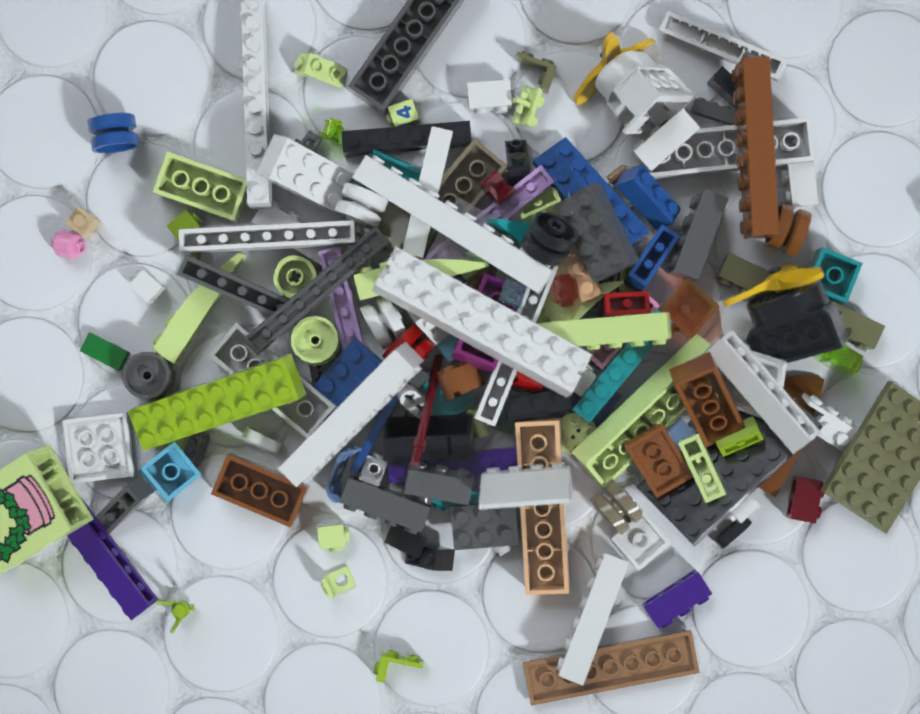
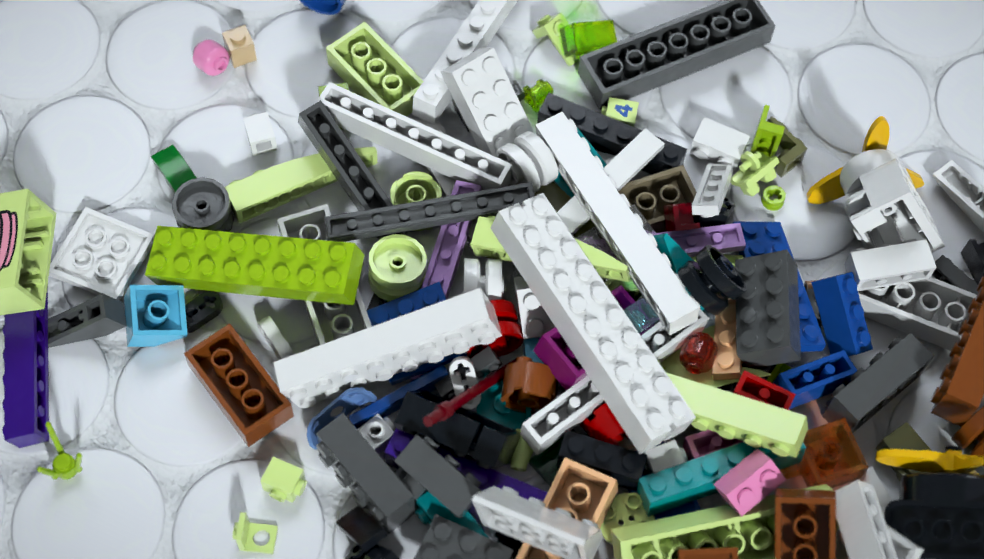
camera: 30 degrees right, 25 degrees down
none -> clear neon green brick [560,20,617,61]
none -> white plate [692,163,733,218]
none -> bright pink brick [713,449,786,516]
none -> lime panel [750,104,785,157]
none -> lime bush [761,185,786,211]

